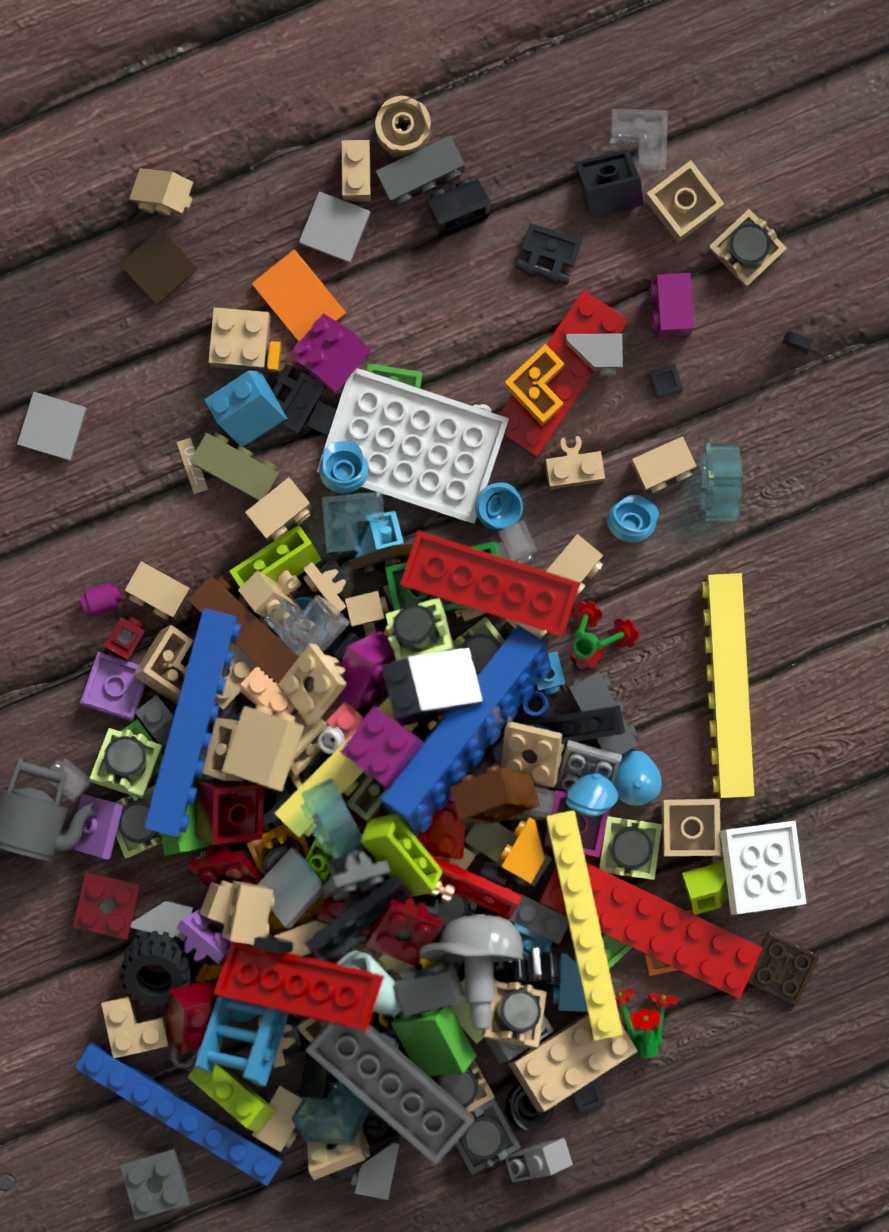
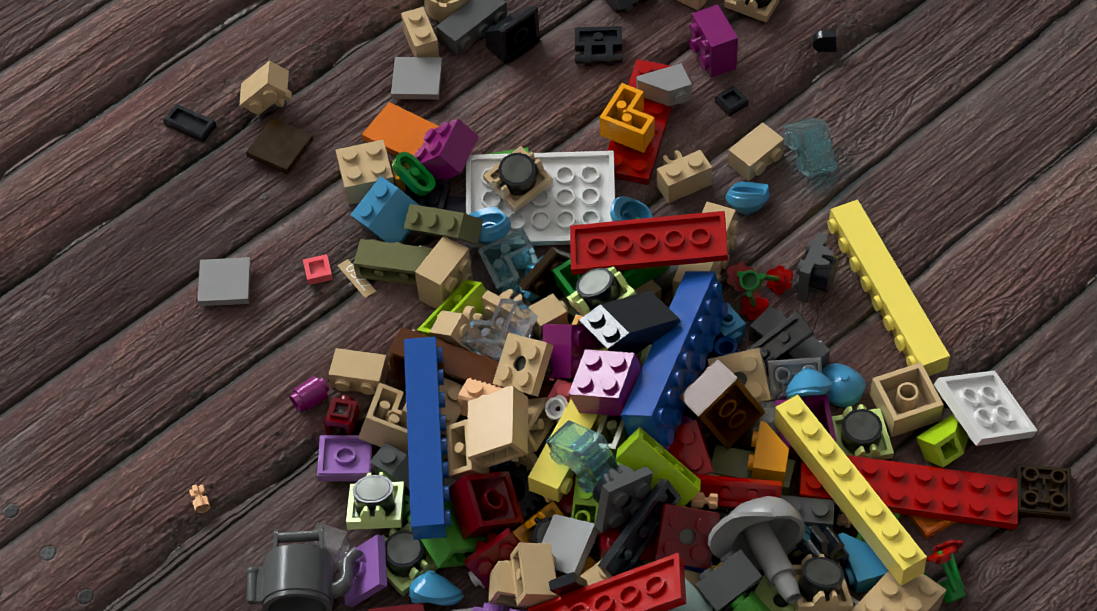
camera: 15 degrees left, 30 degrees down
none -> black tile [163,104,217,143]
none -> coral plate [303,254,333,285]
none -> green plate [392,152,435,196]
none -> olive brick [404,204,484,244]
none -> dark azure hat [409,570,464,606]
none -> piece [483,146,553,213]
none -> dark grey piece [795,232,840,303]

